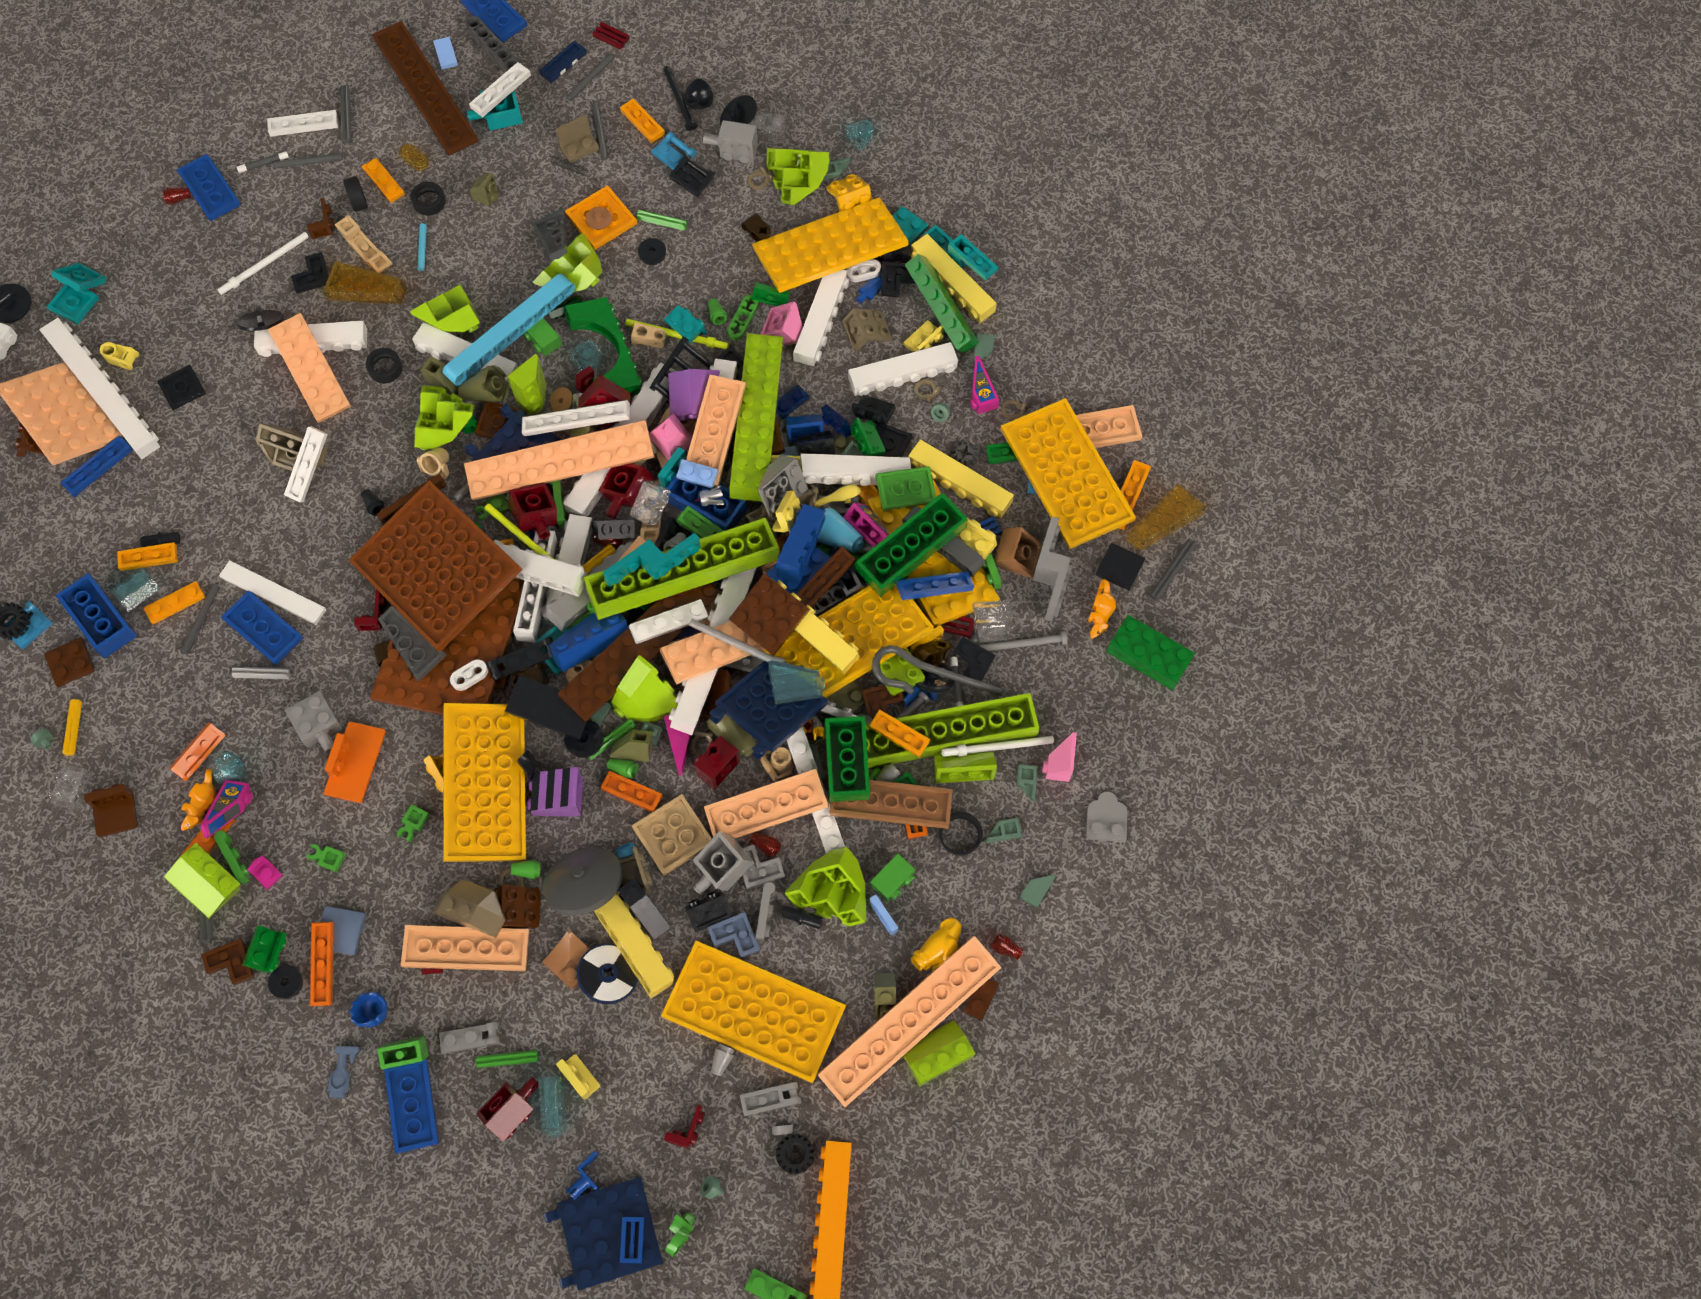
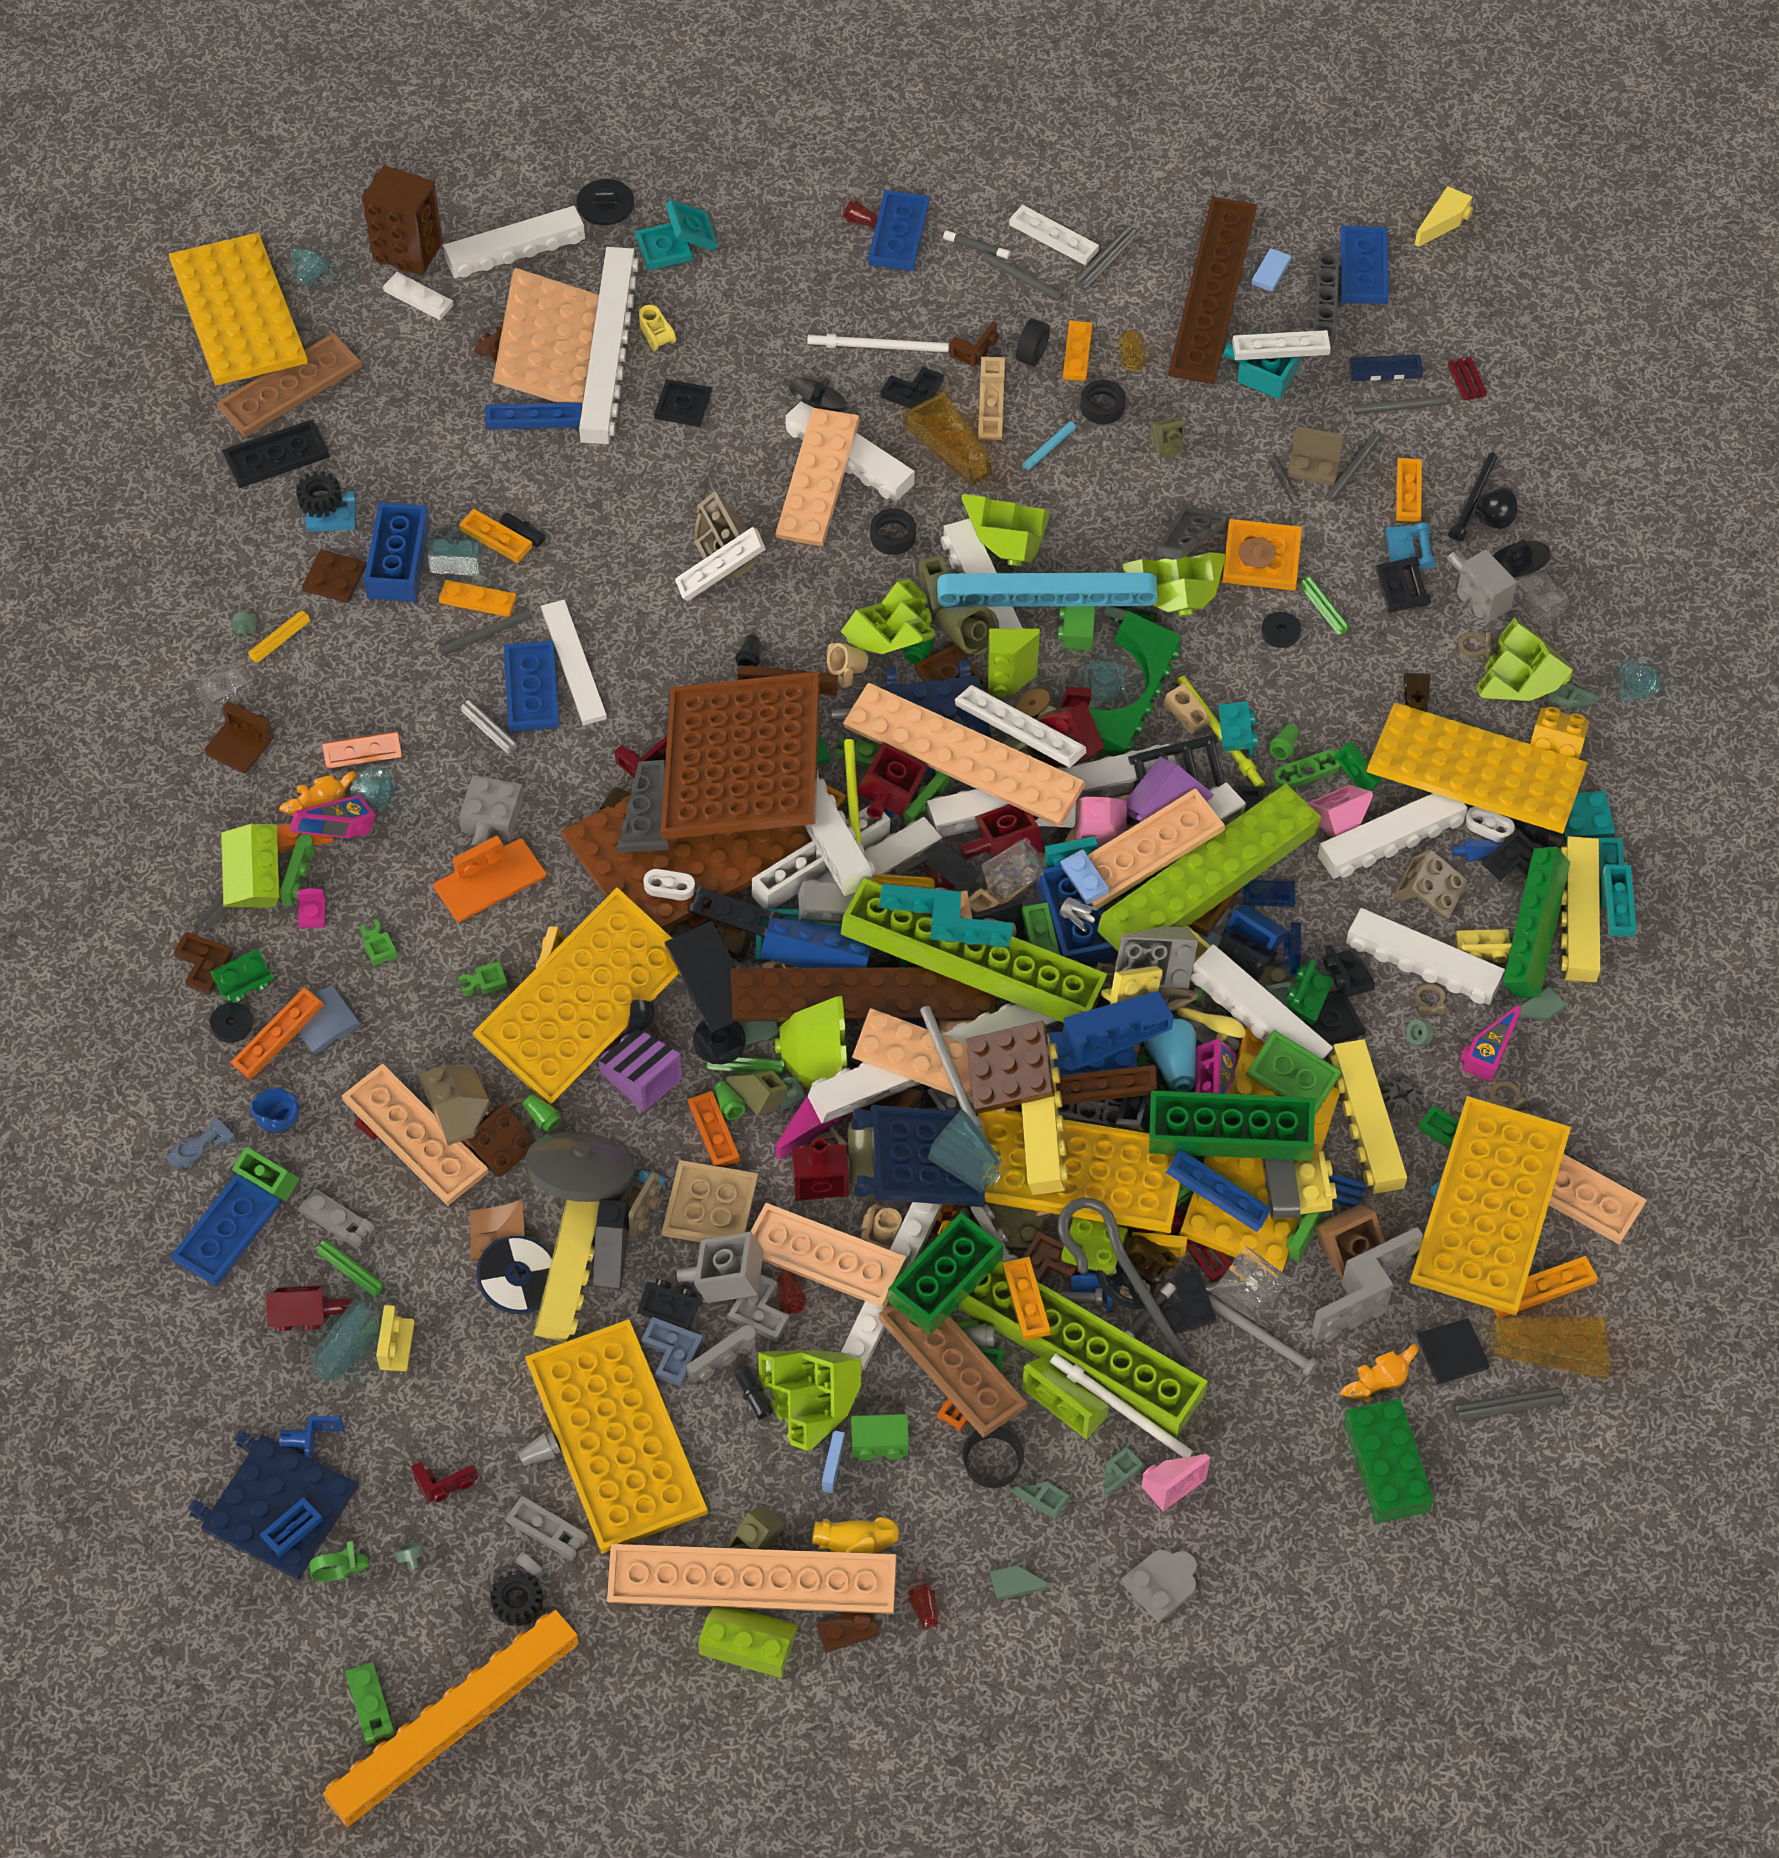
camera: 45 degrees right, 10 degrees down
white plate [629,599,708,644] -> none

